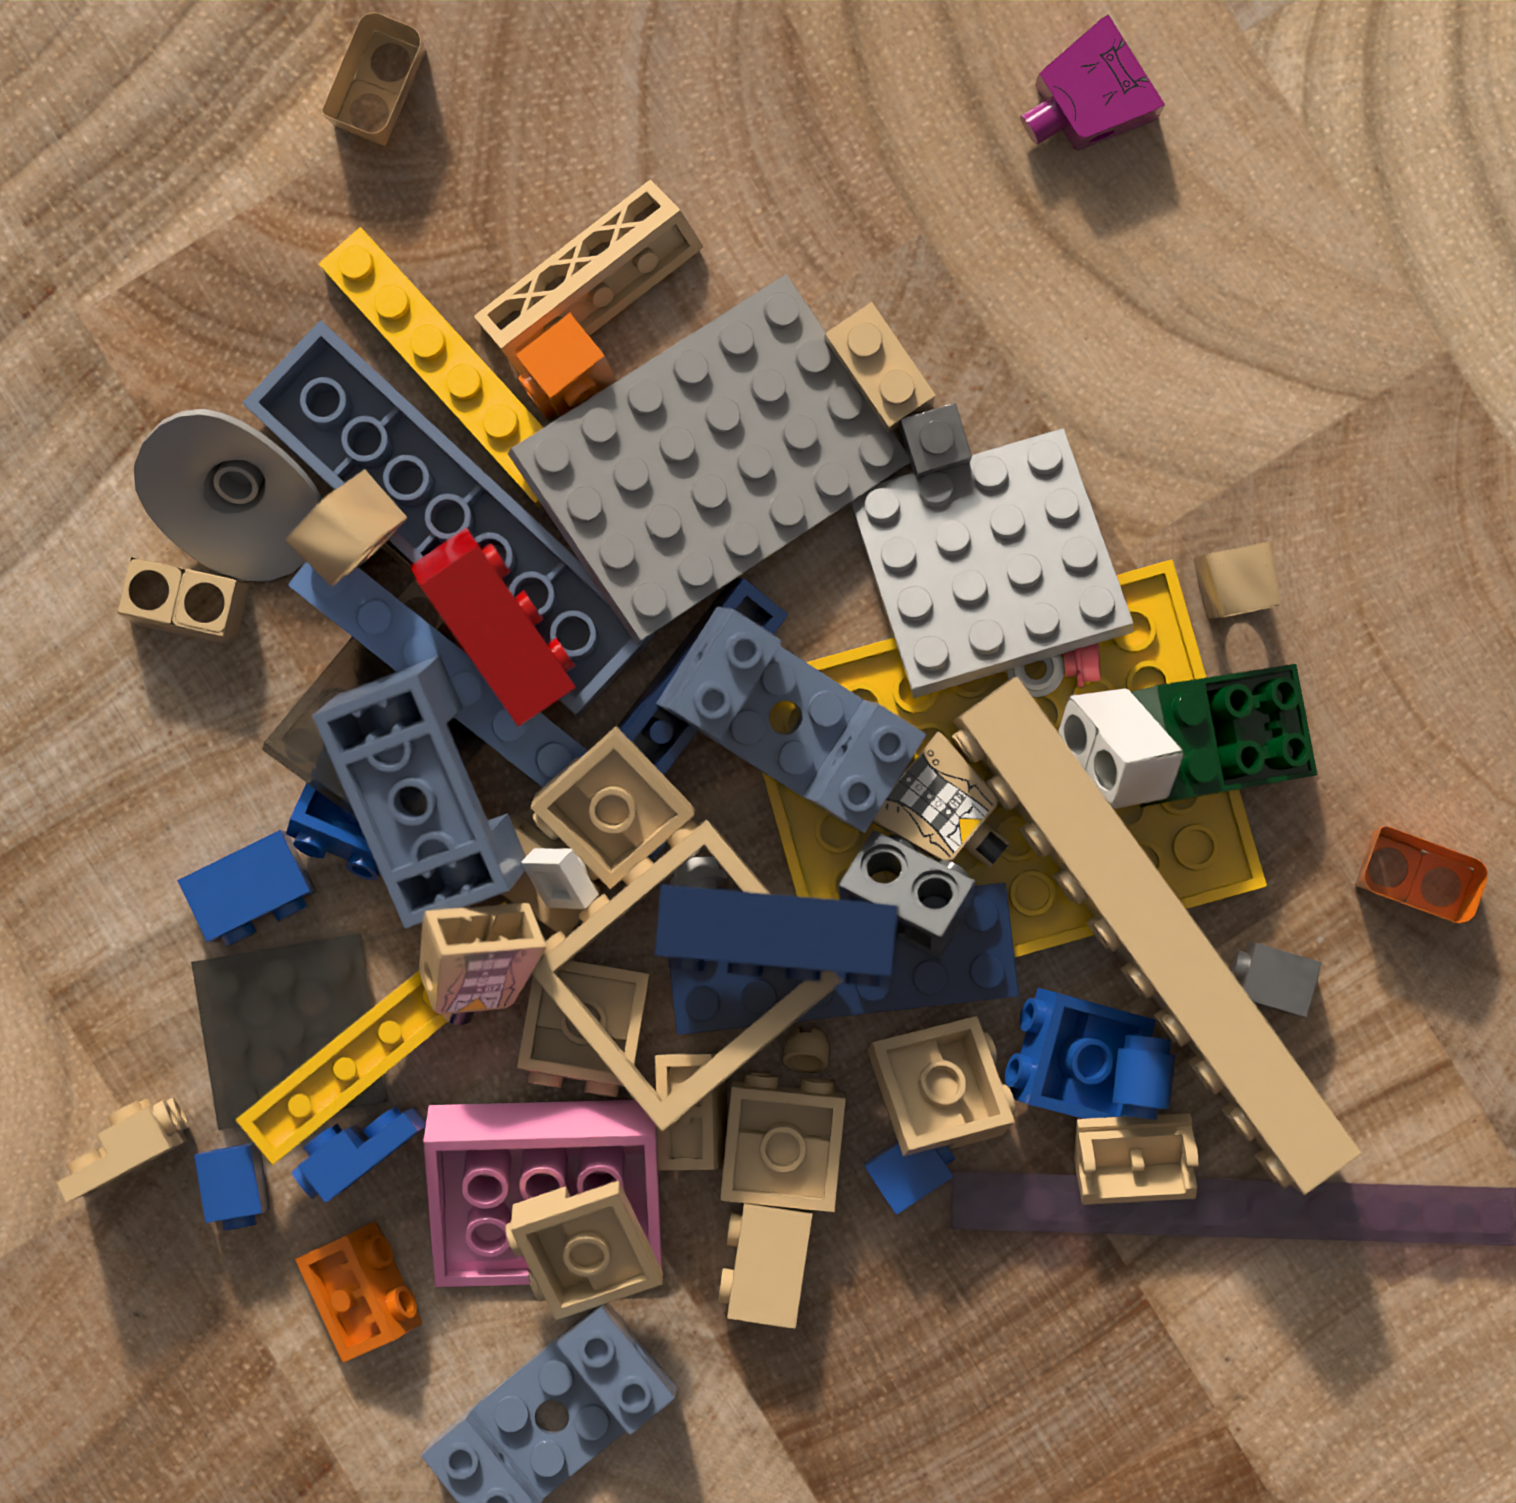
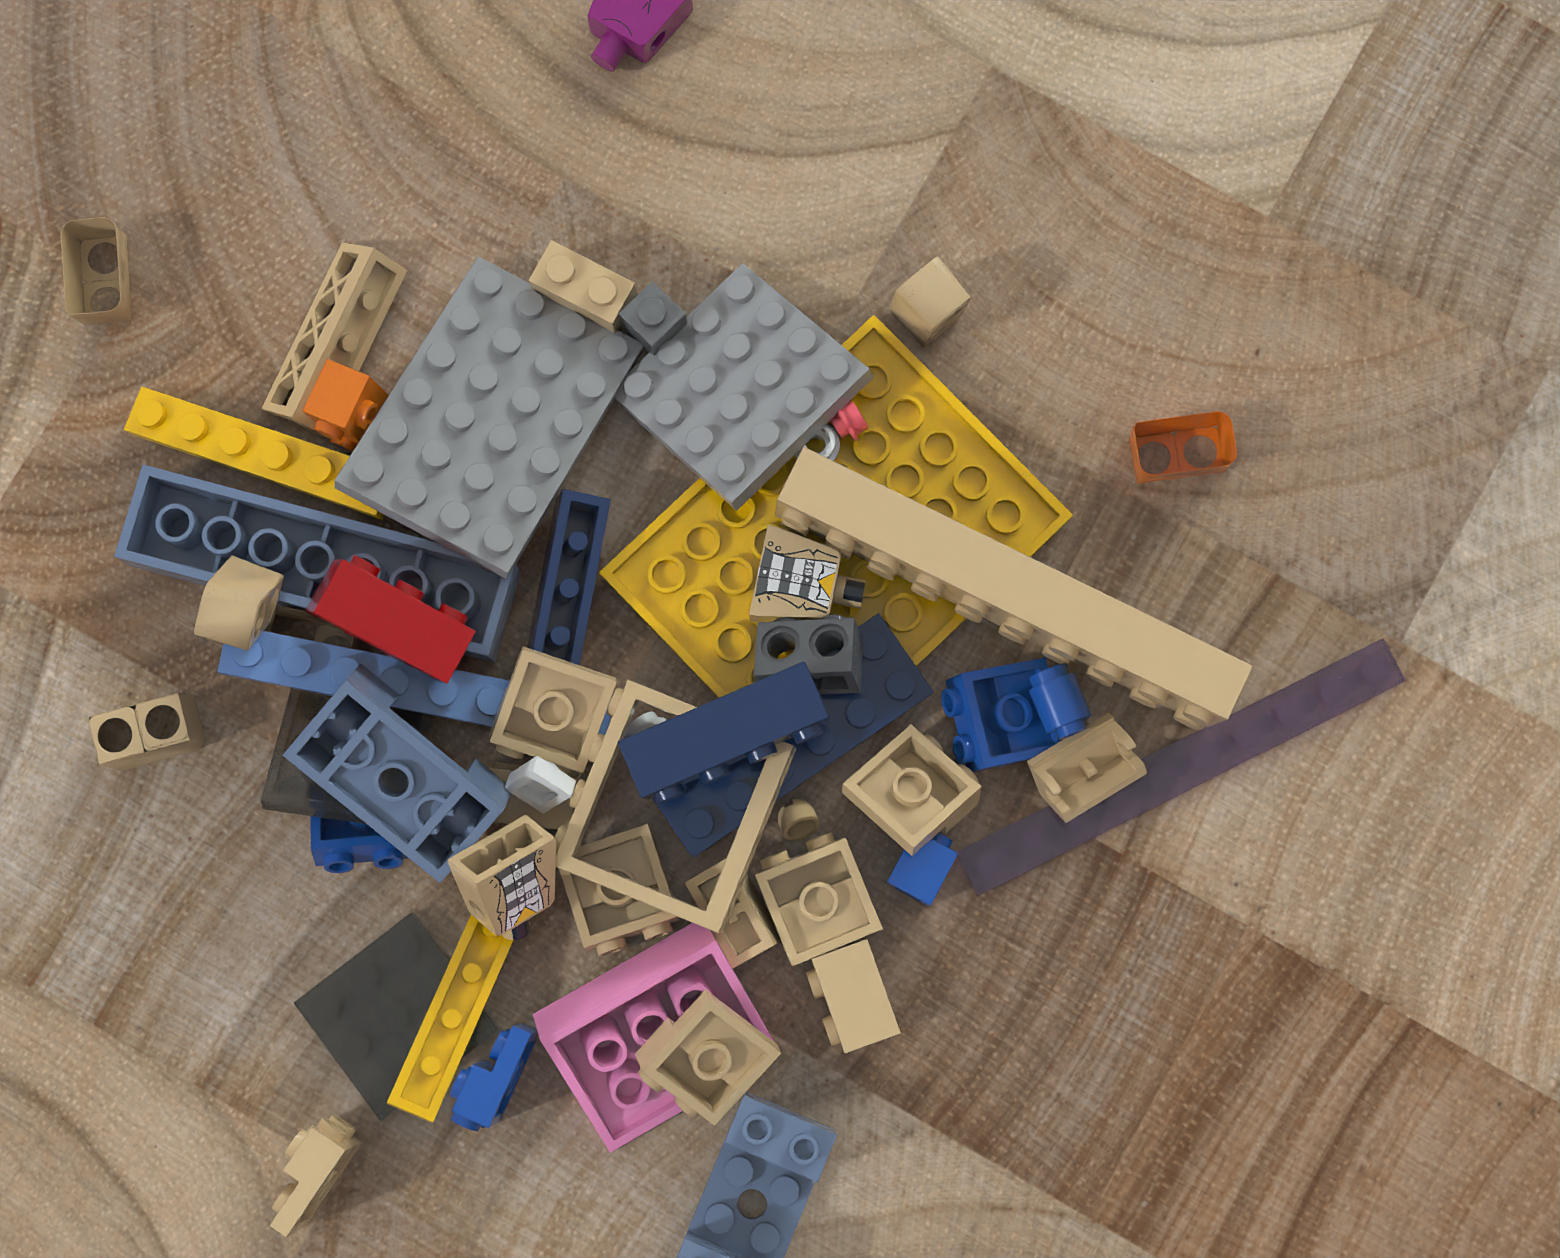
camera: 30 degrees left, 5 degrees down
light grey hat [133,409,323,582] -> none
blue brick [177,830,317,947] -> none
blue brick [194,1143,270,1231] -> none
orange bracket [295,1221,422,1363] -> none
sand blue plate [656,607,927,833] -> none
white piece [1058,689,1183,809] -> none
dark green slope [1131,664,1318,807] -> none
flat silver brick [1230,943,1322,1017] -> none

